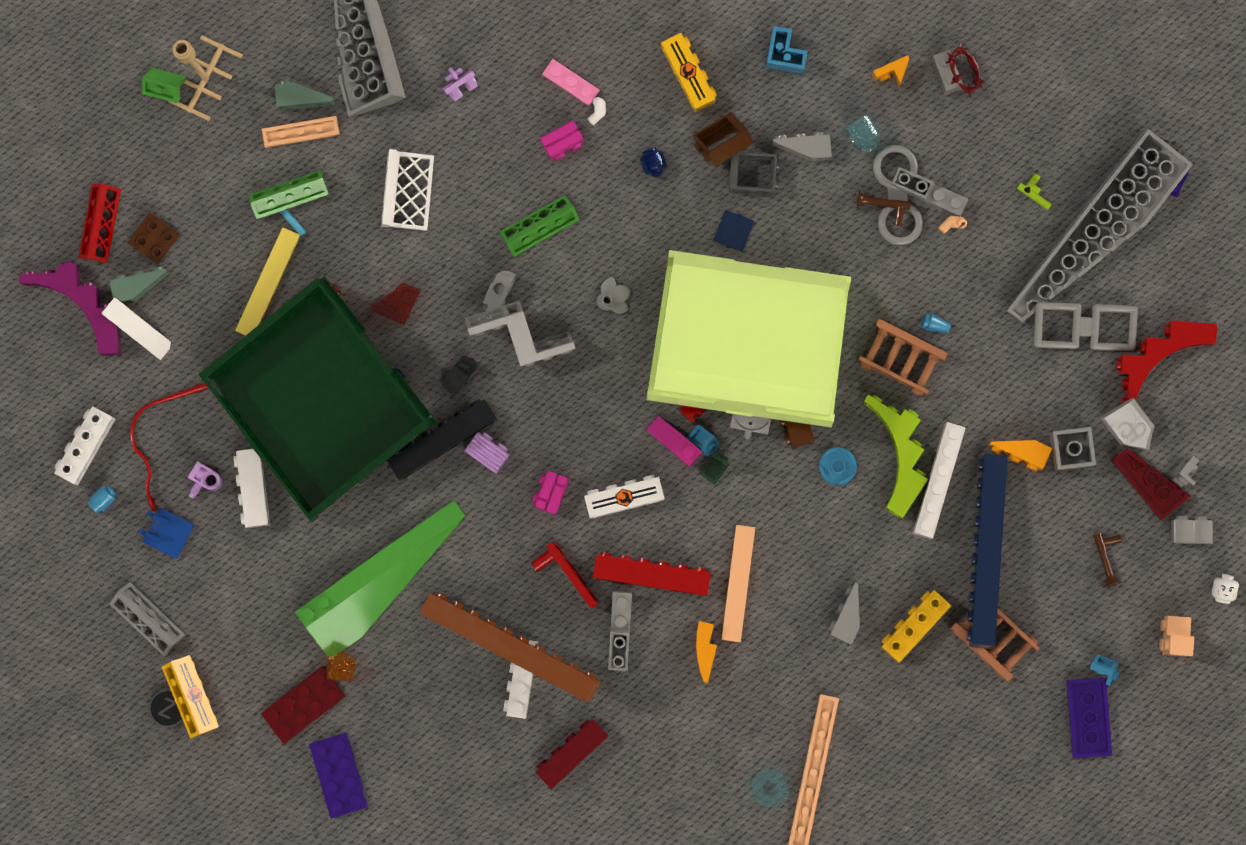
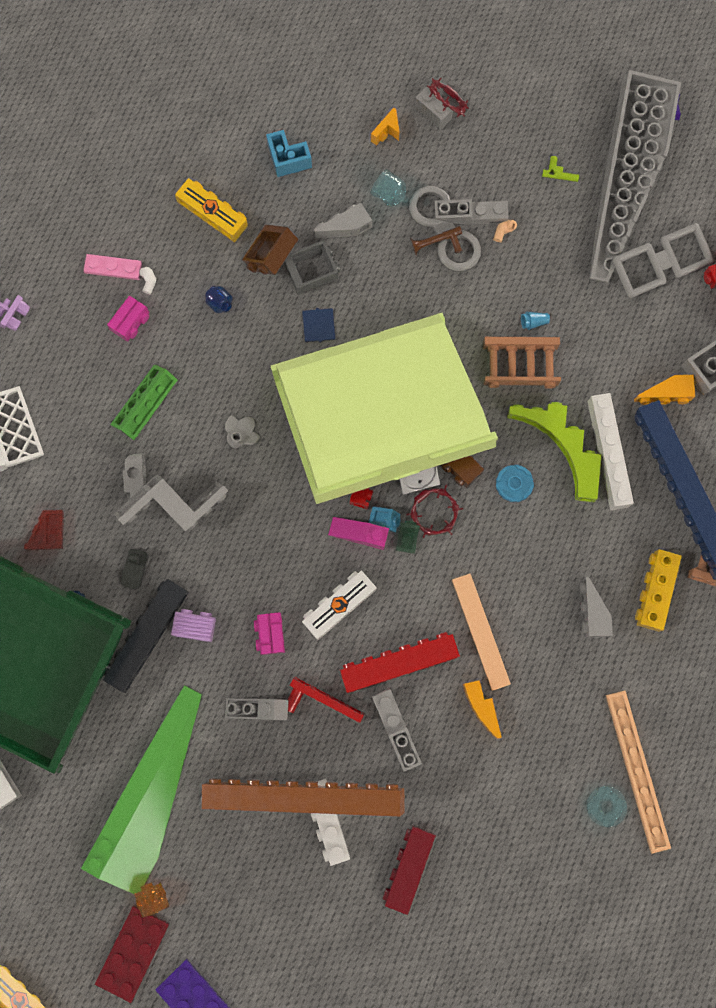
camera: 30 degrees left, 5 degrees down
none -> light grey slope [225,698,288,720]
none -> dark red piece [406,485,464,538]

